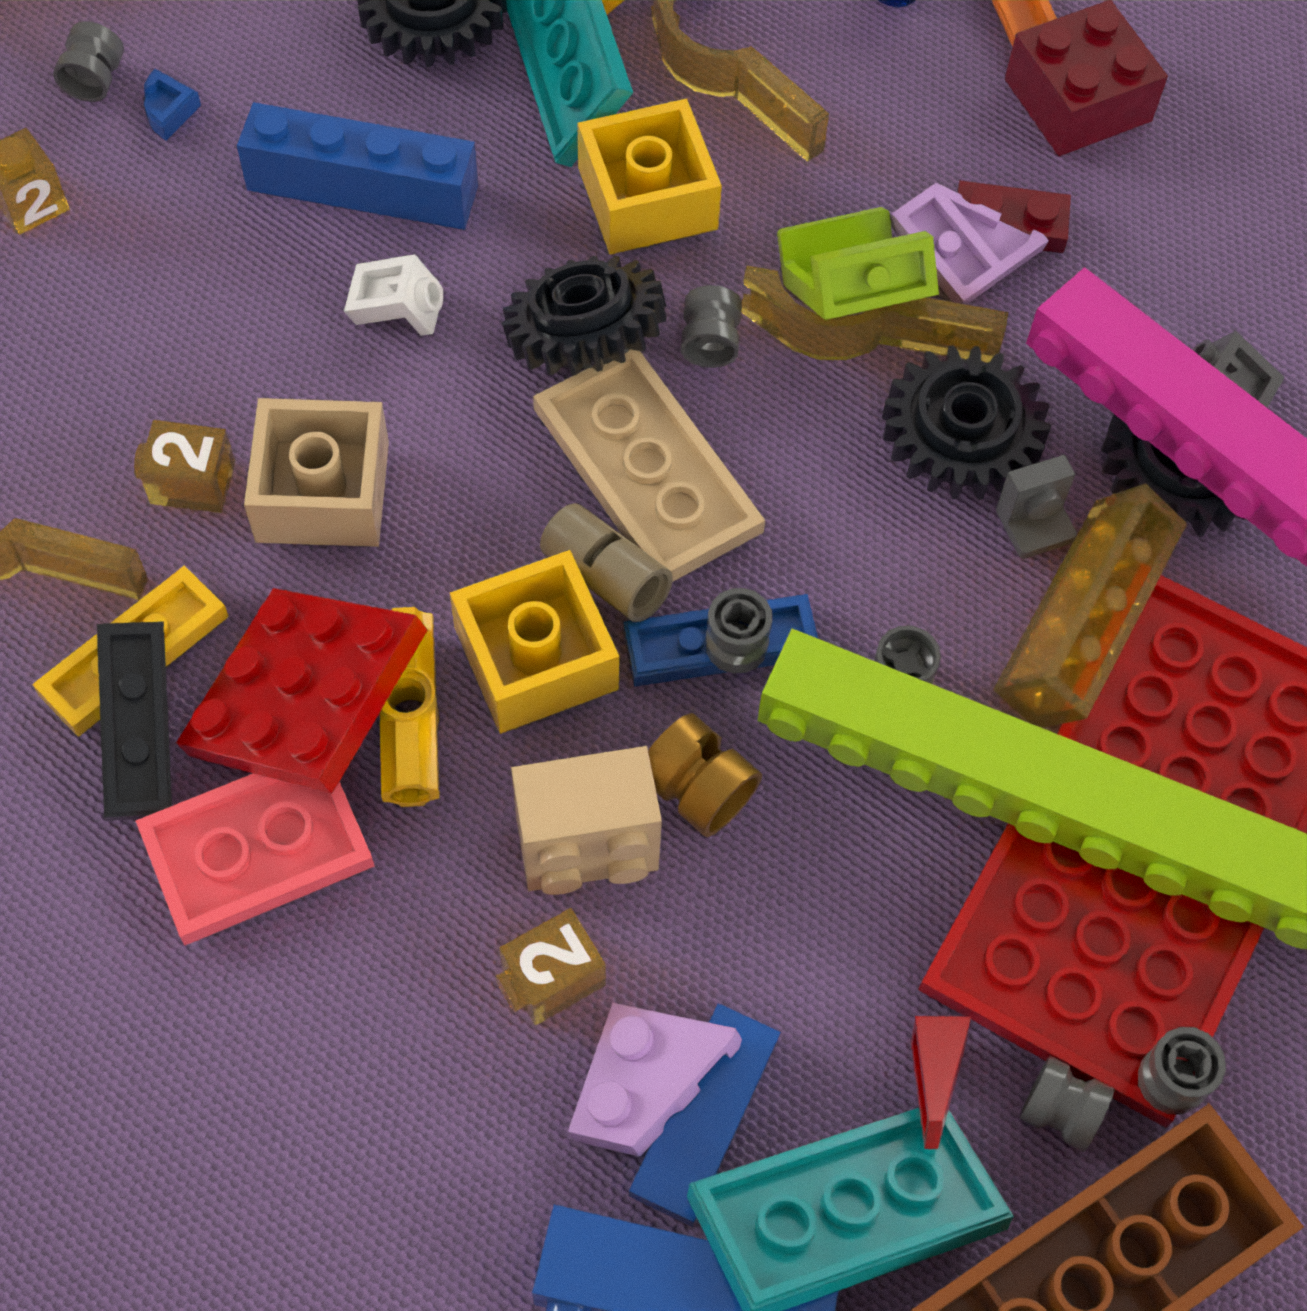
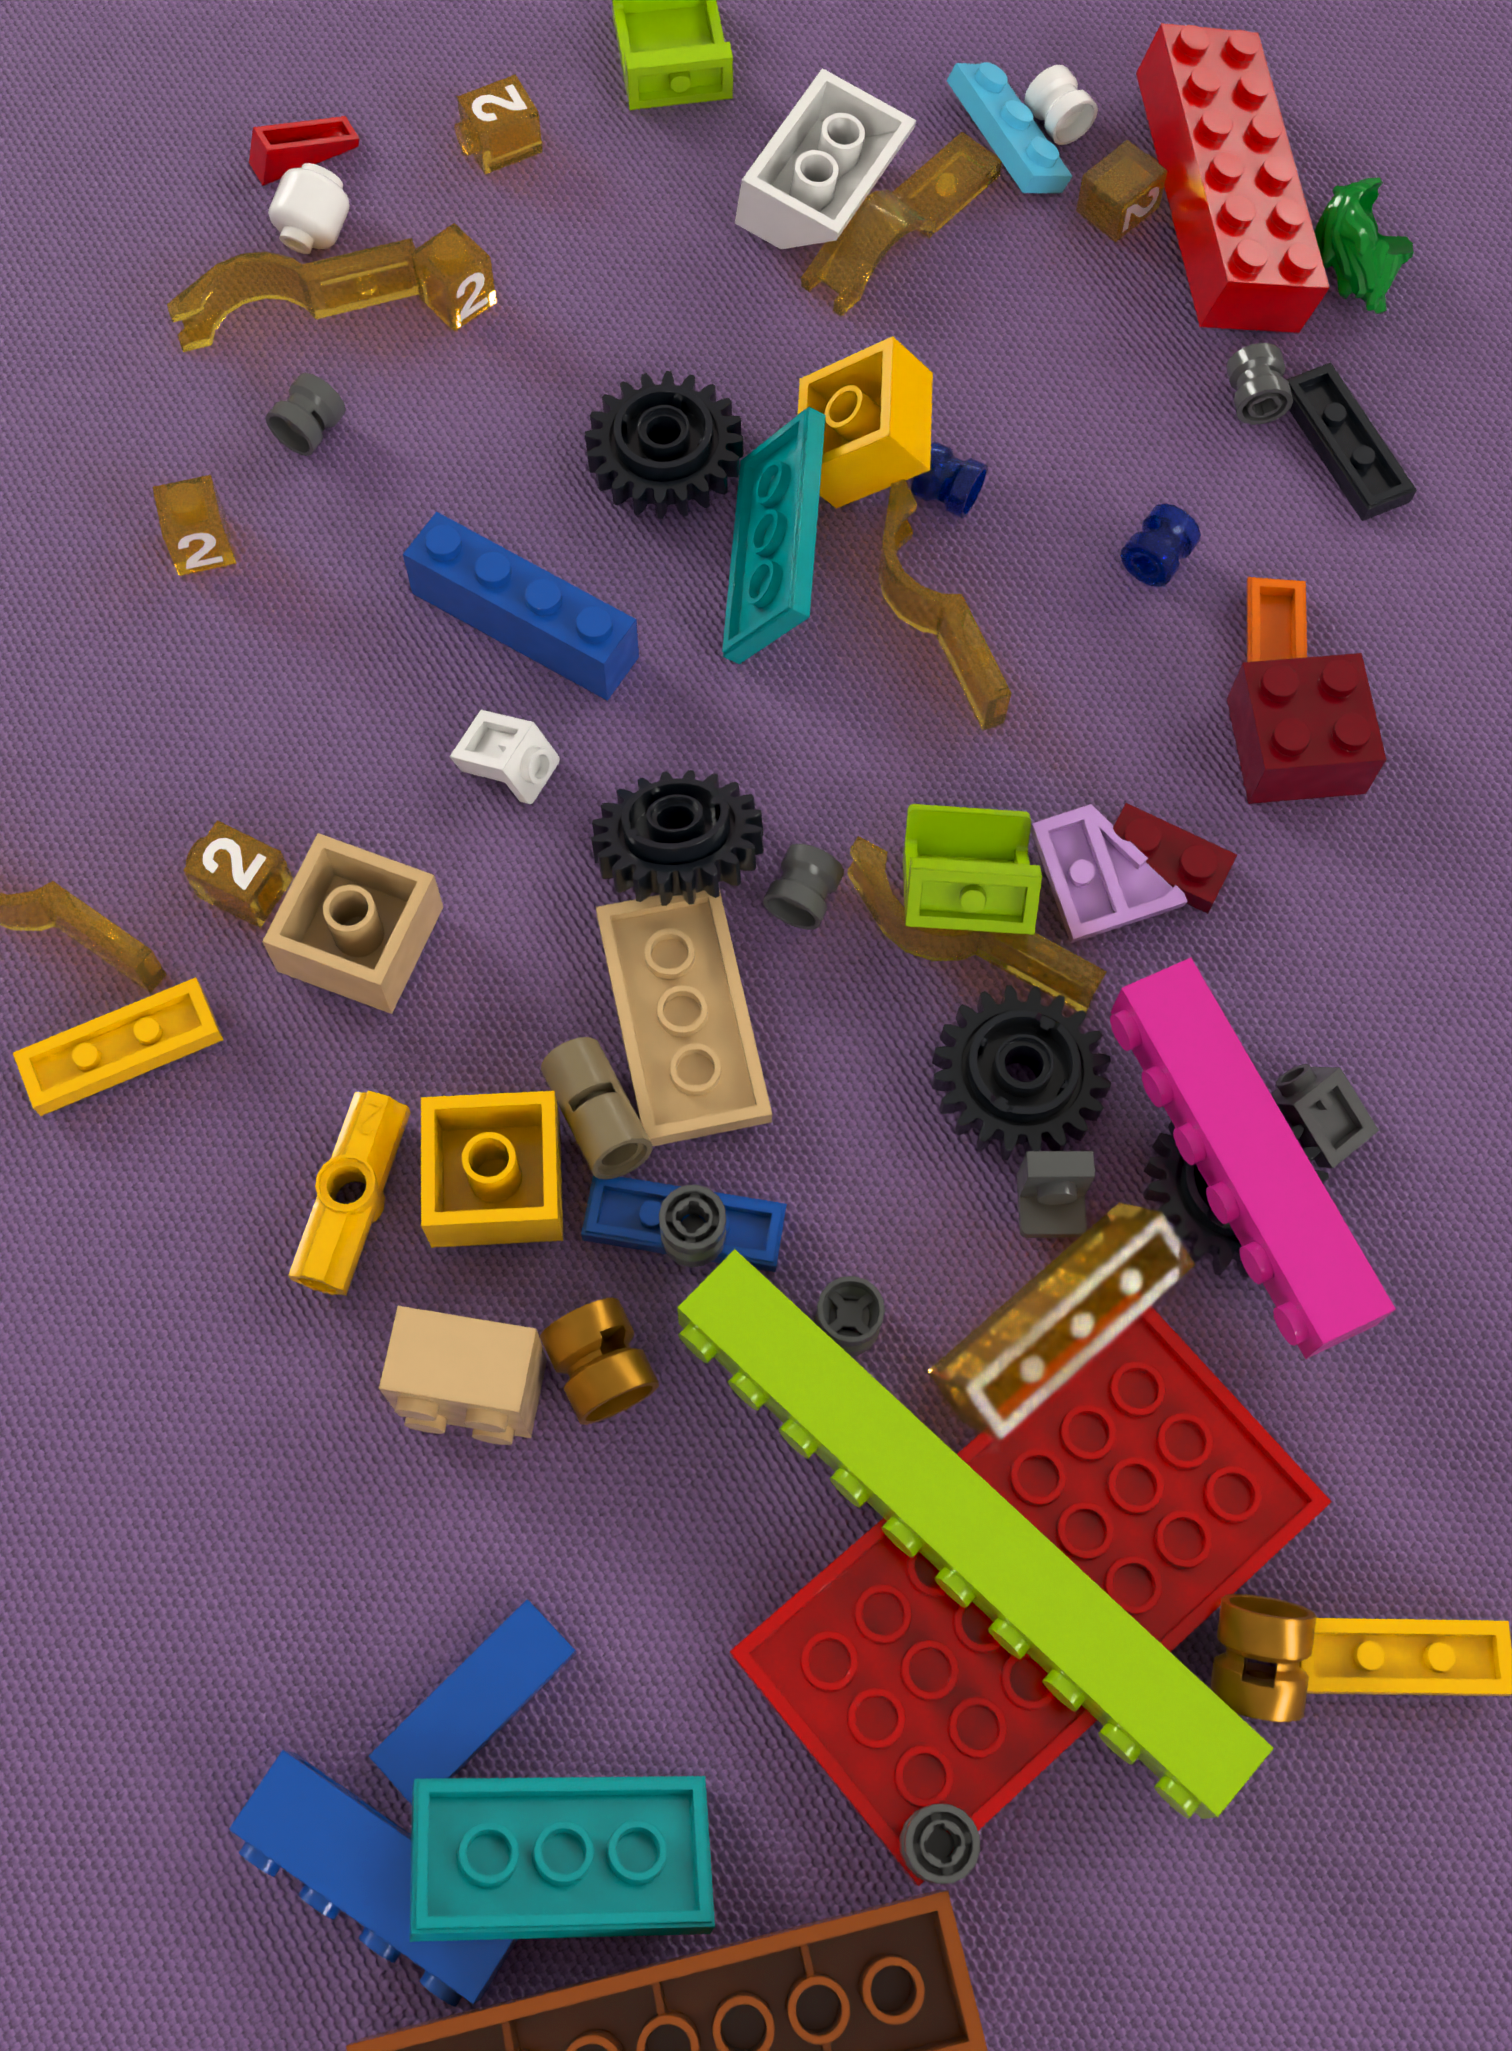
camera: 20 degrees right, 5 degrees up
black tile [97,621,172,821] -> none
coral plate [136,773,375,946] -> none
blue tile [144,68,201,141] -> none
red plate [176,588,428,794] -> none
clear yellow brick [495,908,606,1026] -> none
lavender wing [568,1003,742,1157] -> none
yellow brick [577,98,722,255] -> none
red piece [911,1016,971,1149] -> none
dark grey wheel [1019,1056,1114,1152] -> none

